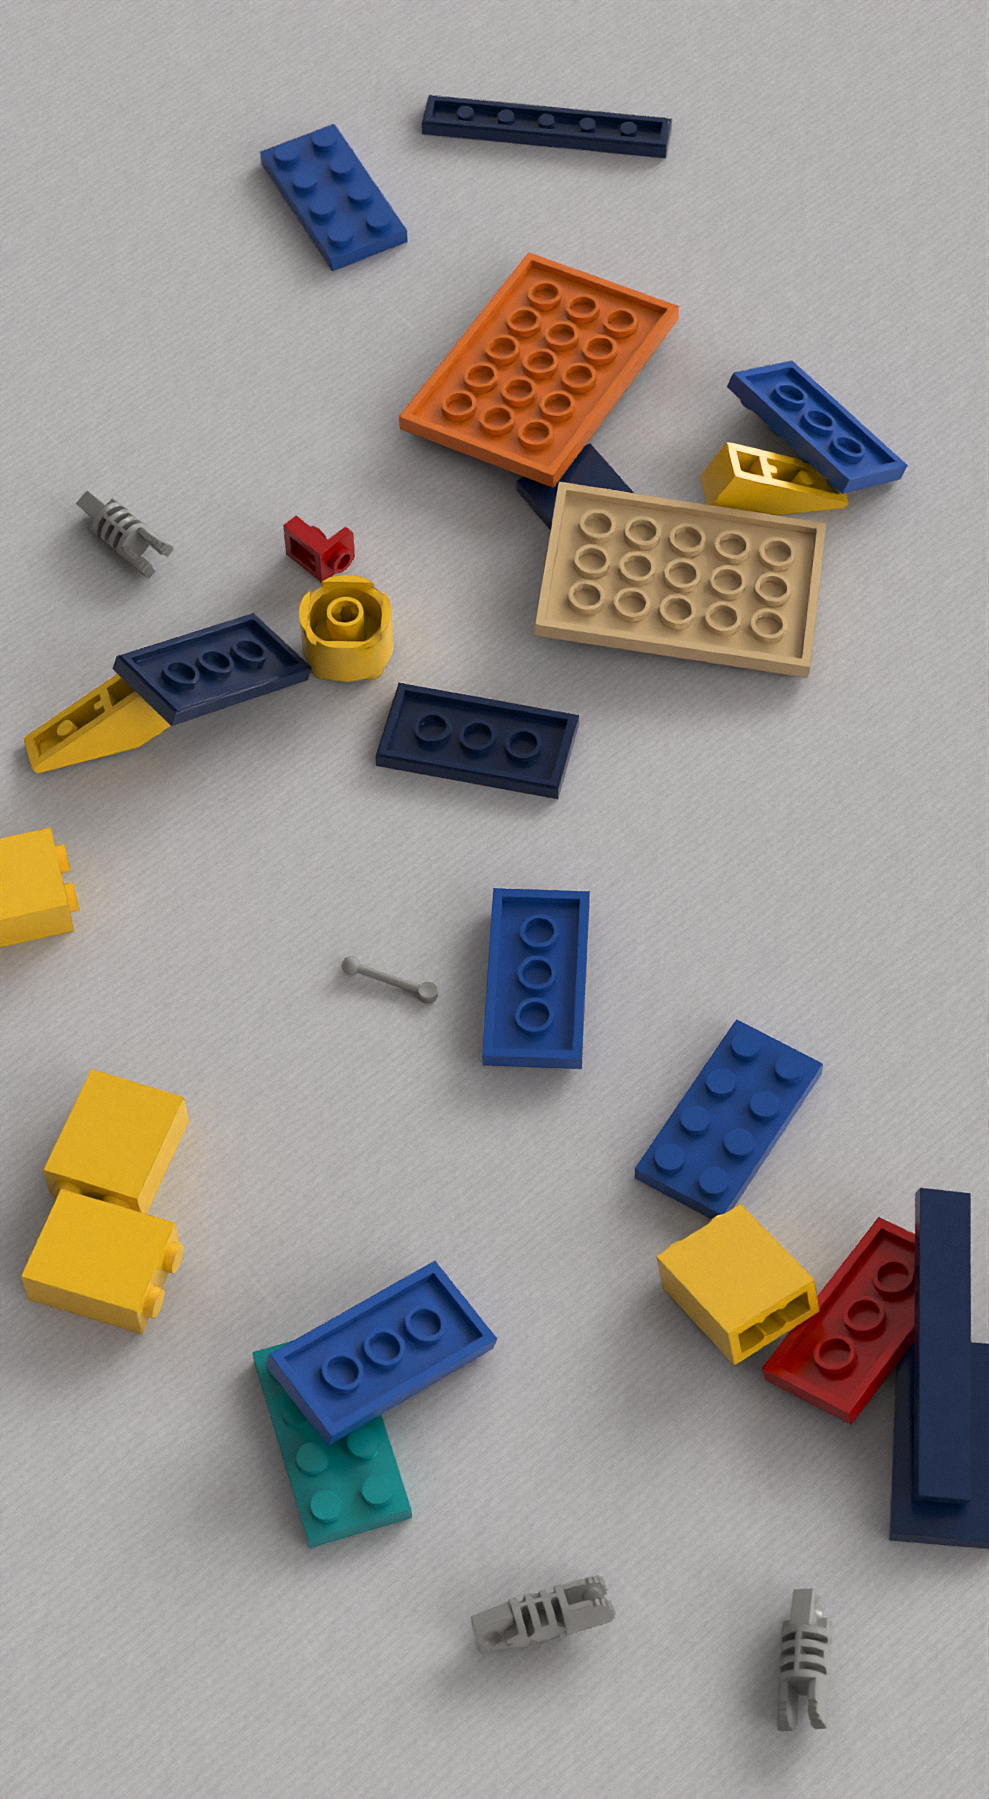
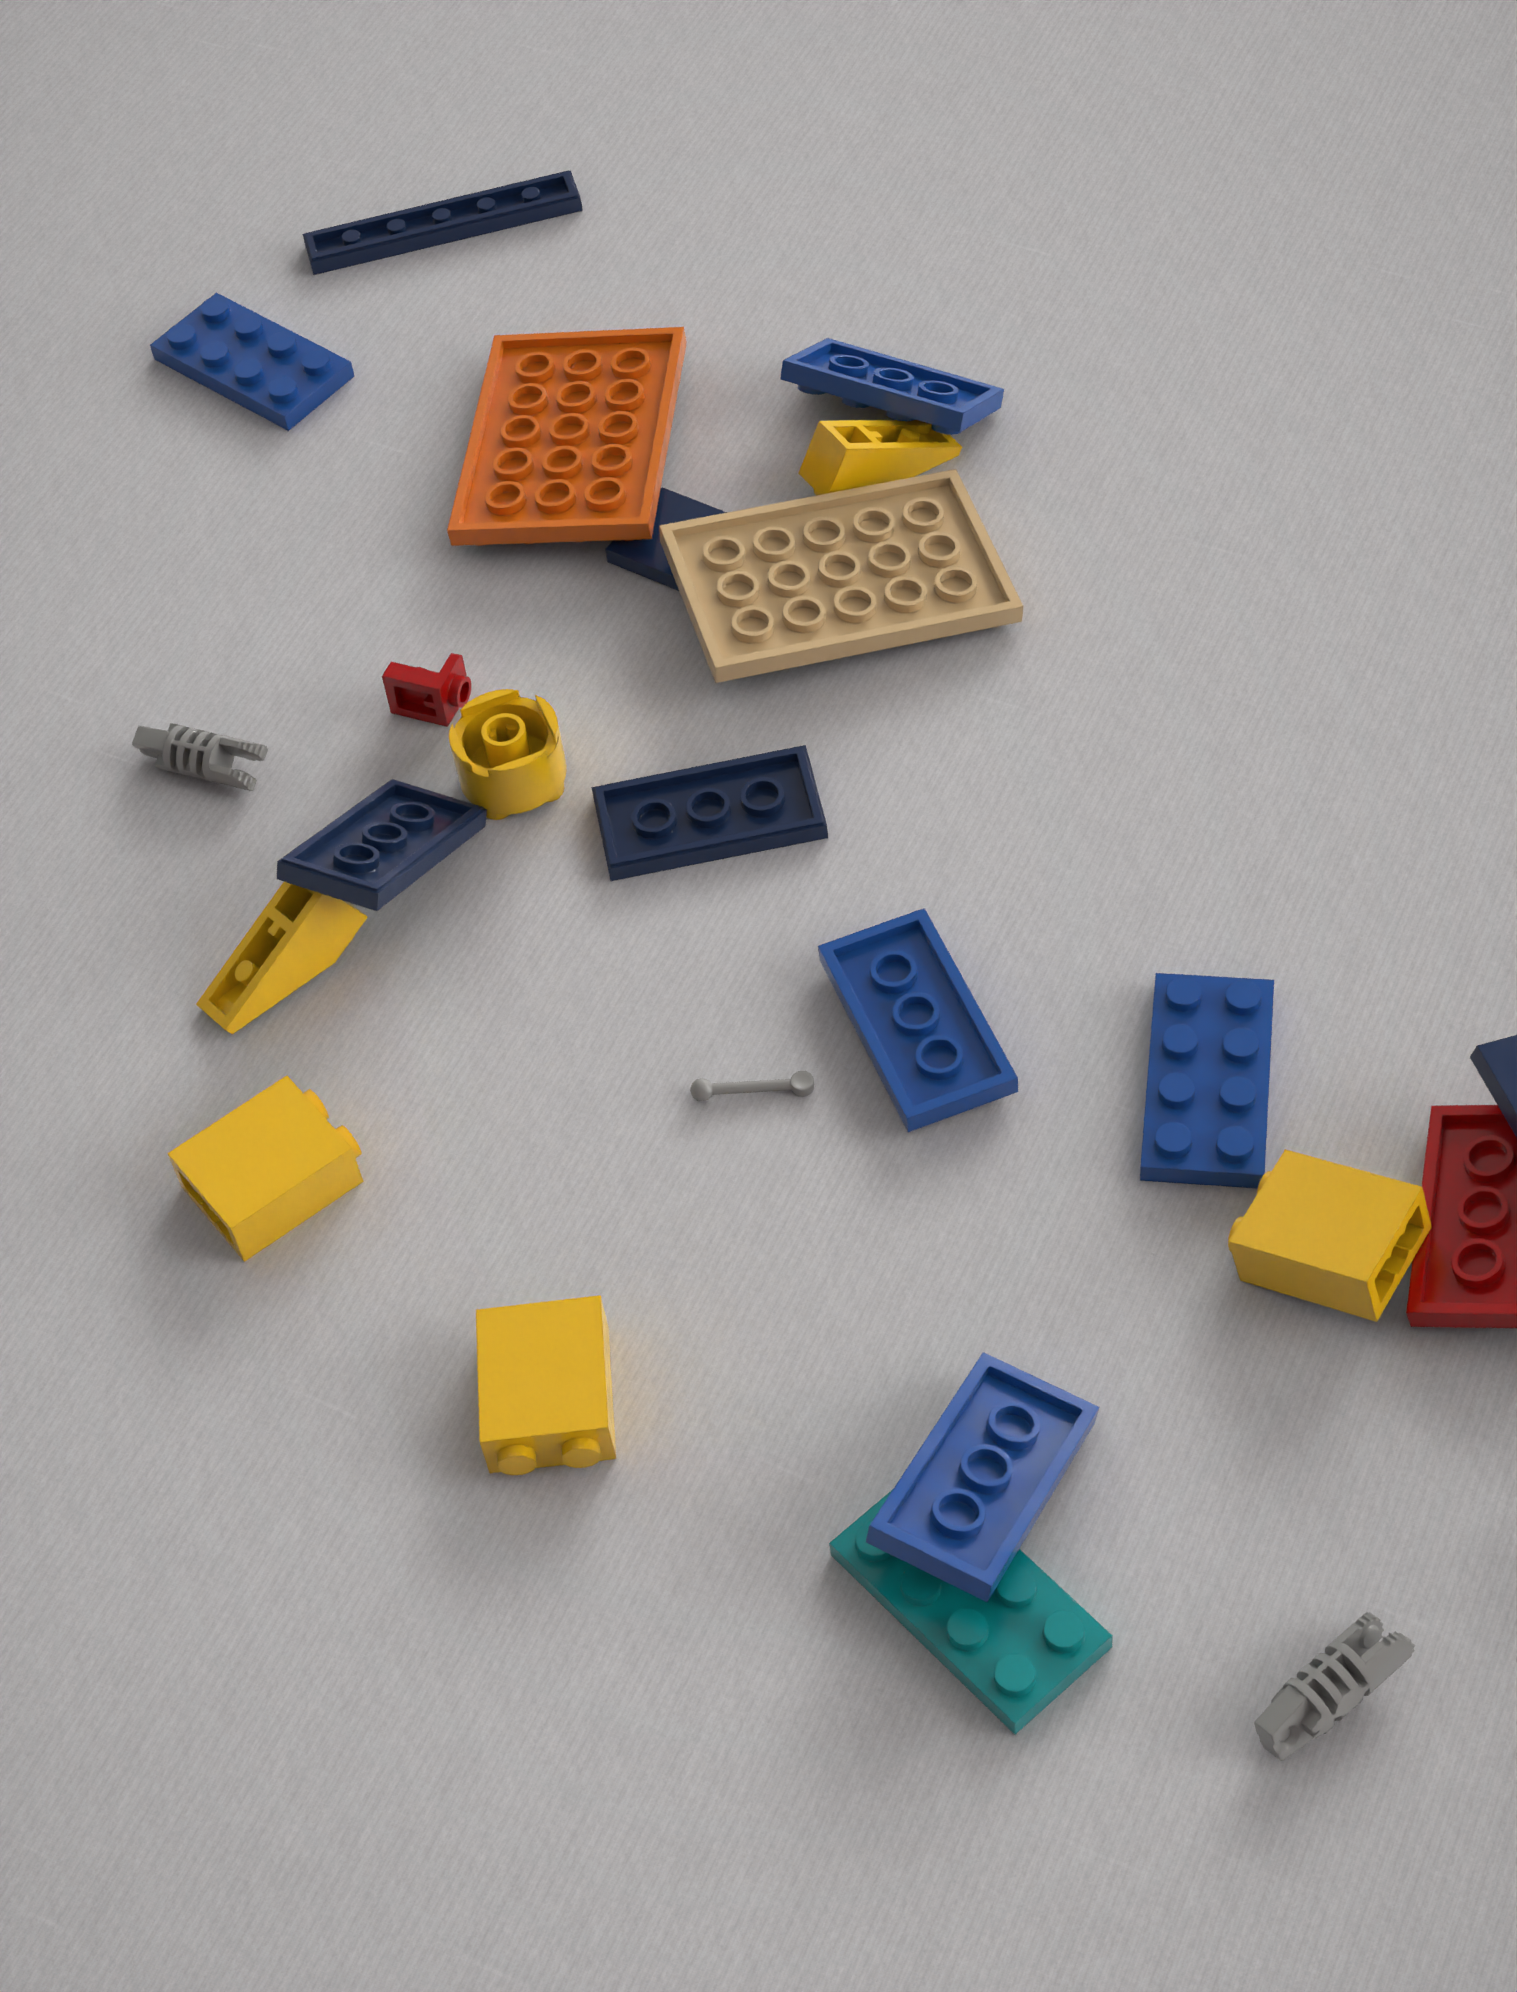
camera: 20 degrees left, 5 degrees down
yellow brick [21,1189,184,1334] -> none

